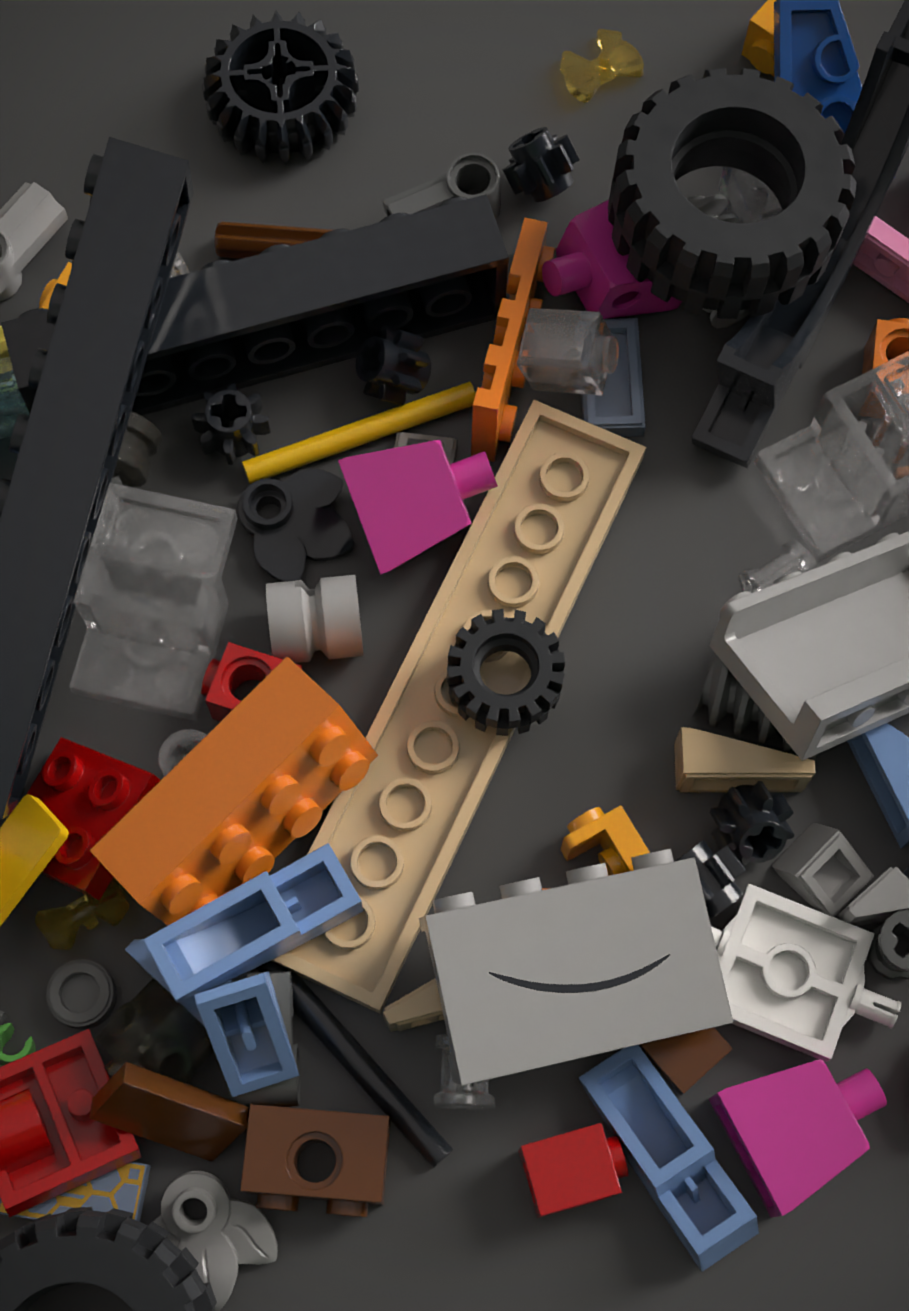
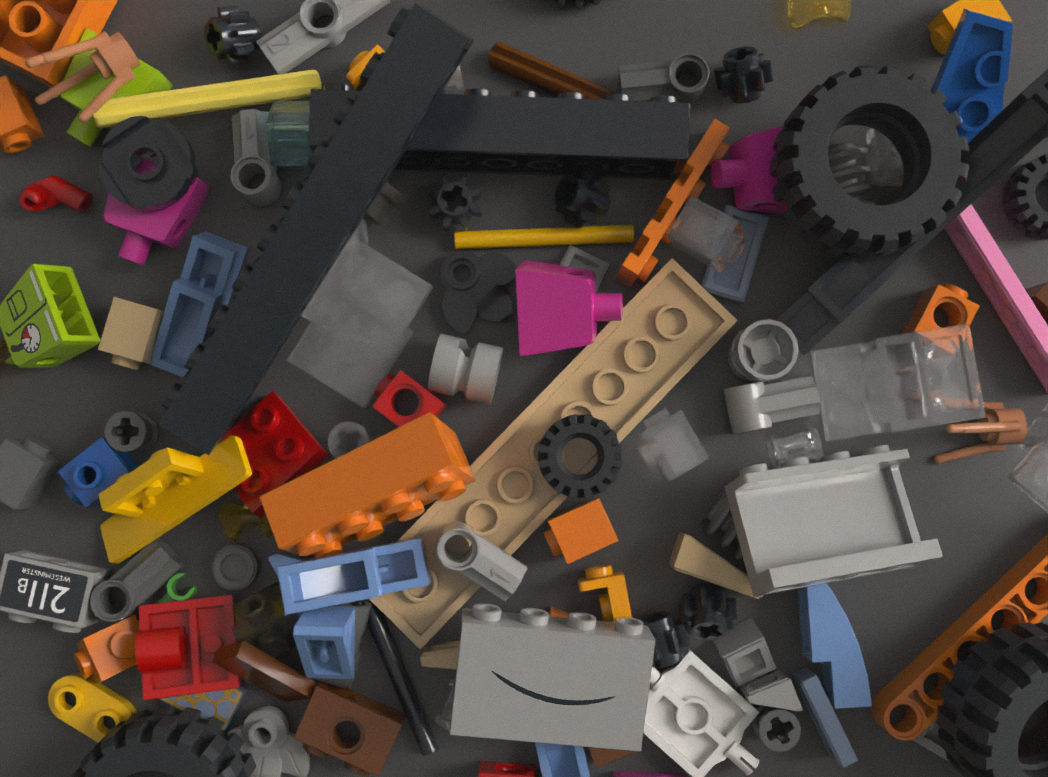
camera: 25 degrees right, 15 degrees up
none -> light grey piece [437,522,528,602]
none -> orange brick [543,496,619,564]
none -> clear brick [636,408,709,481]
none -> light grey piece [723,376,821,434]
none -> light grey wheel [727,319,799,383]

